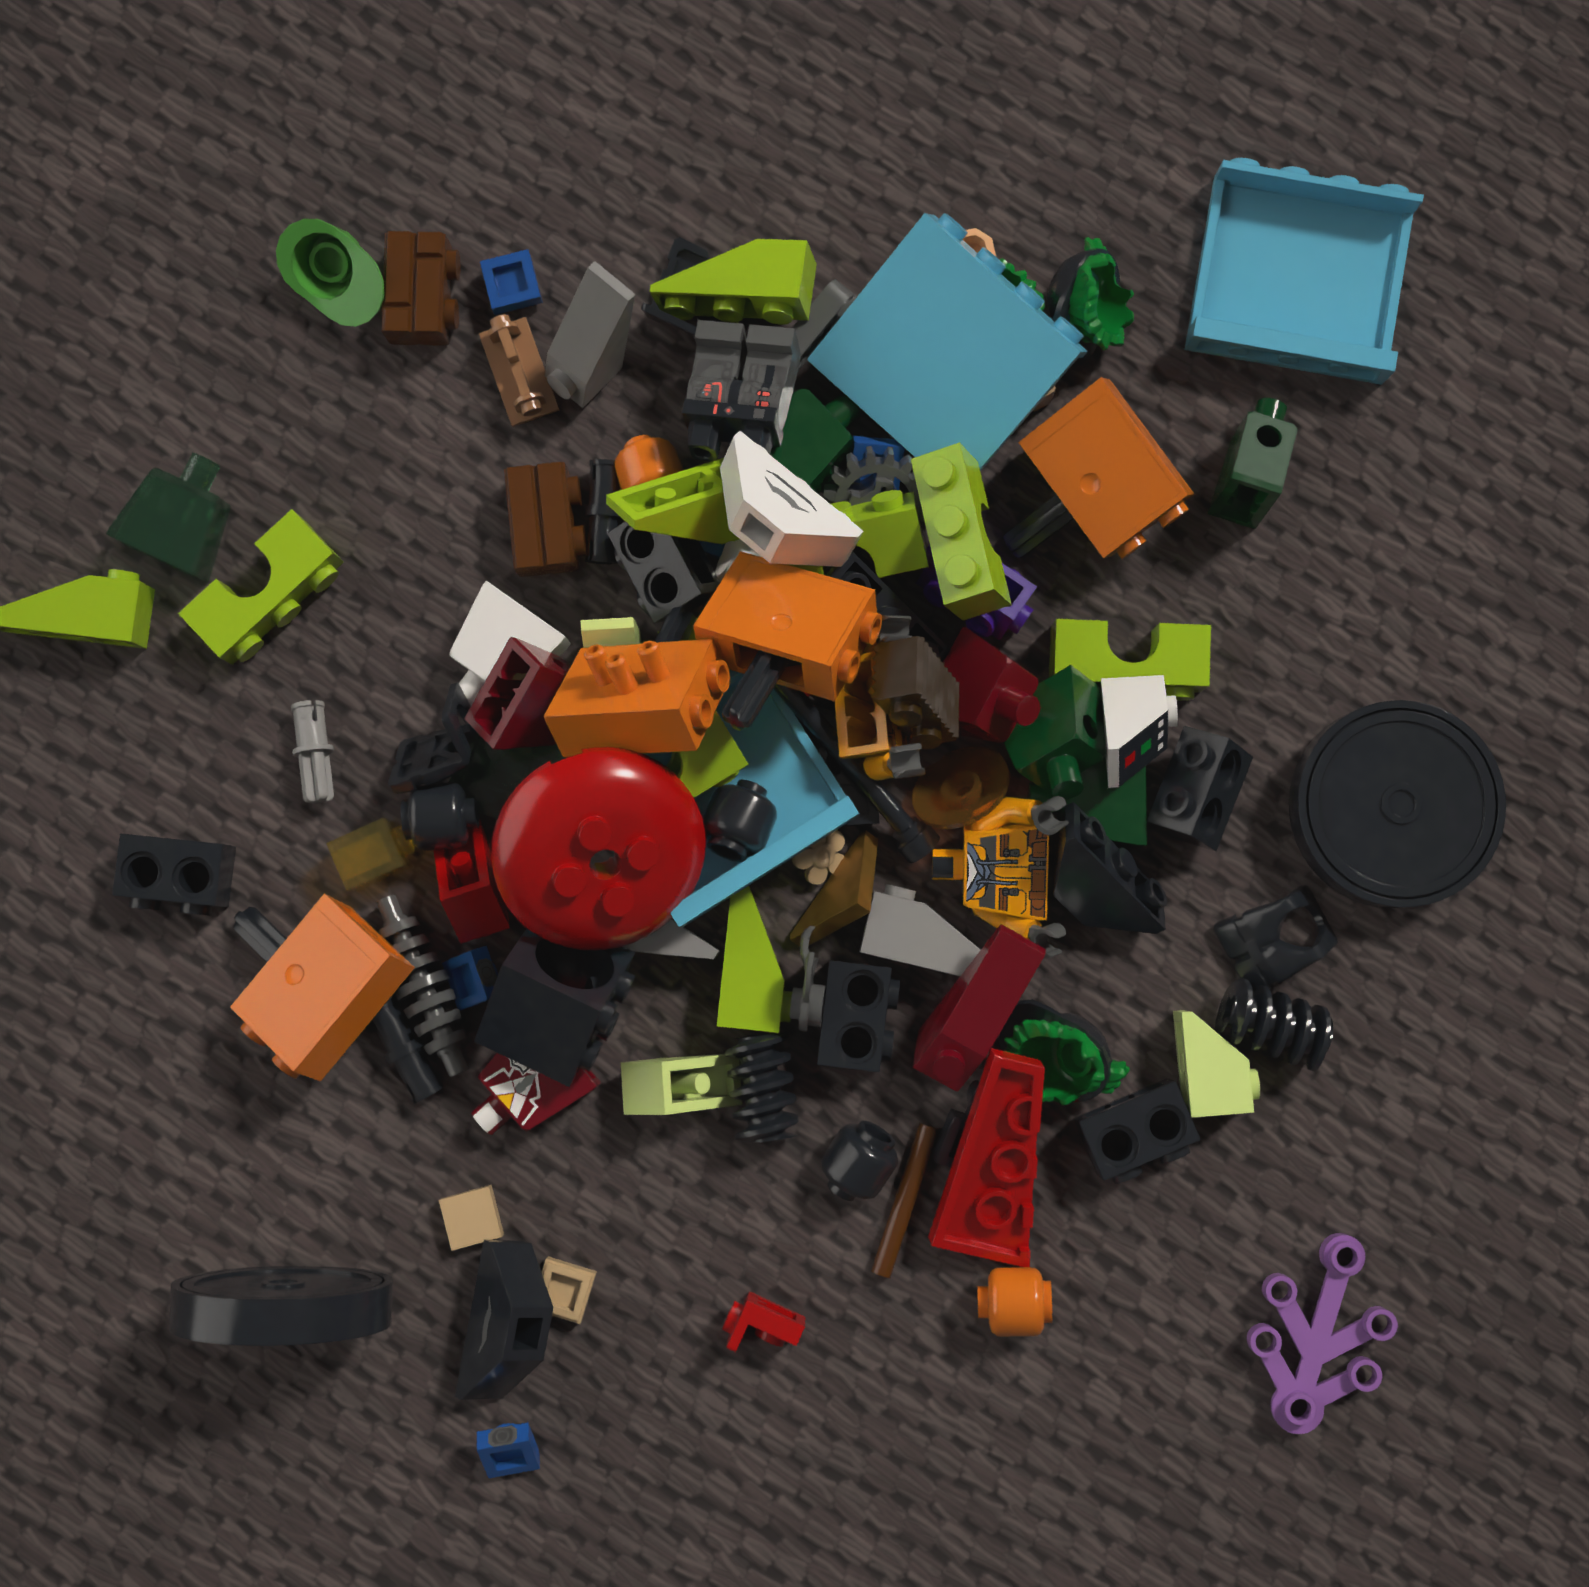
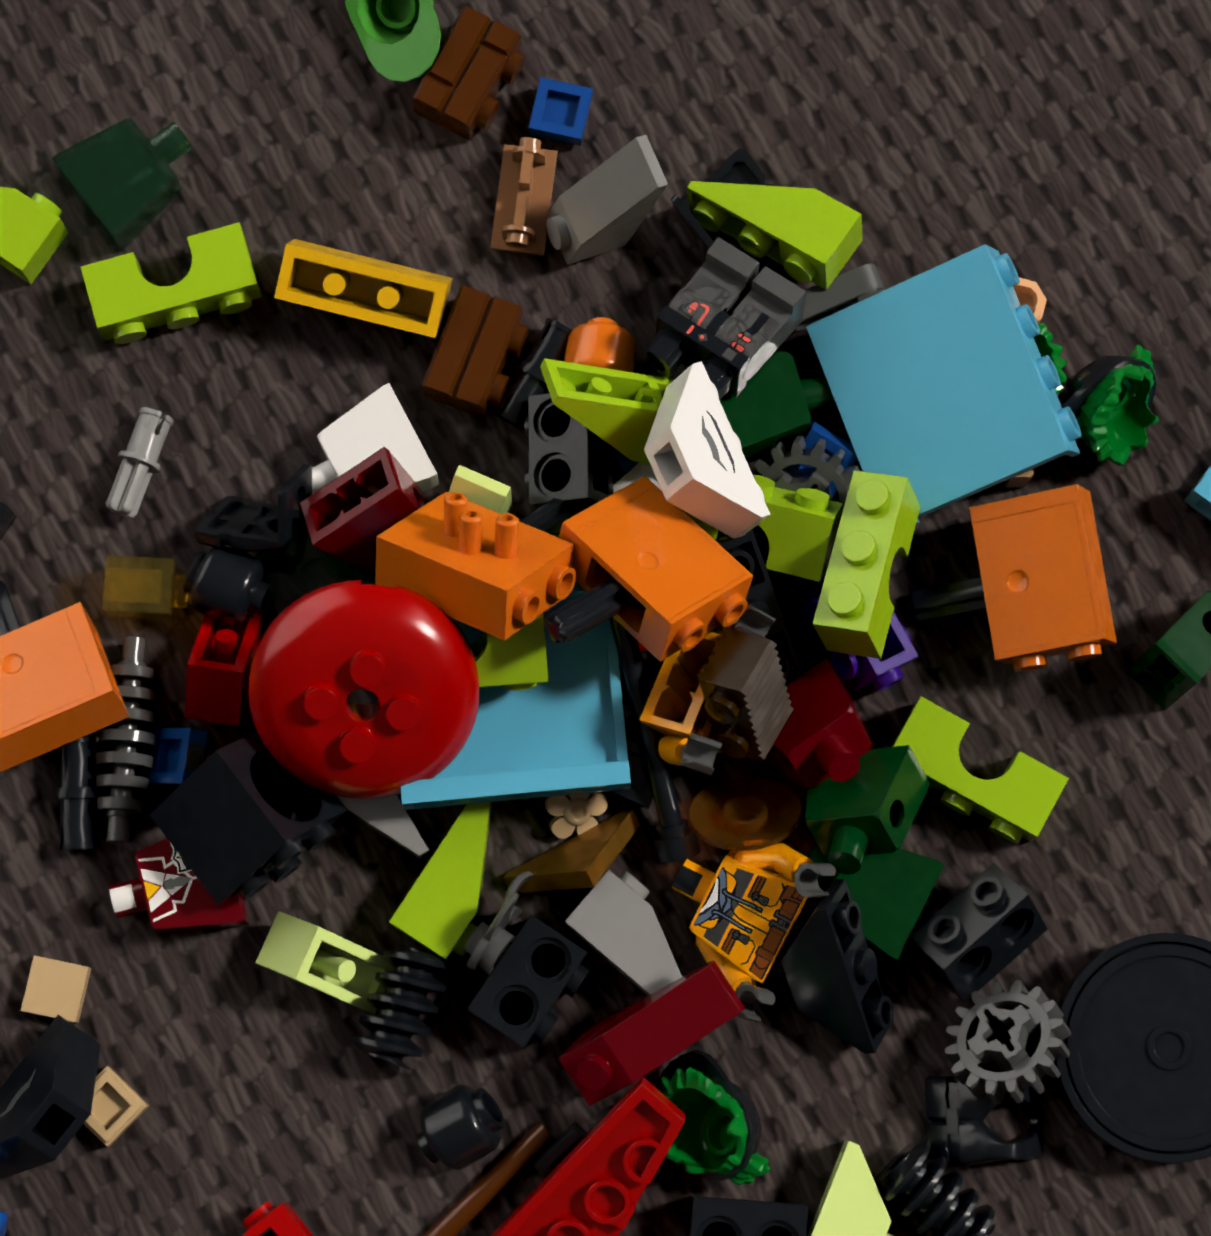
camera: 20 degrees right, 5 degrees down
black head [703,779,777,862] -> none
white slope [1101,675,1178,788] -> none
none -> yellow brick [274,239,453,338]
none -> dark grey gear [944,980,1071,1105]

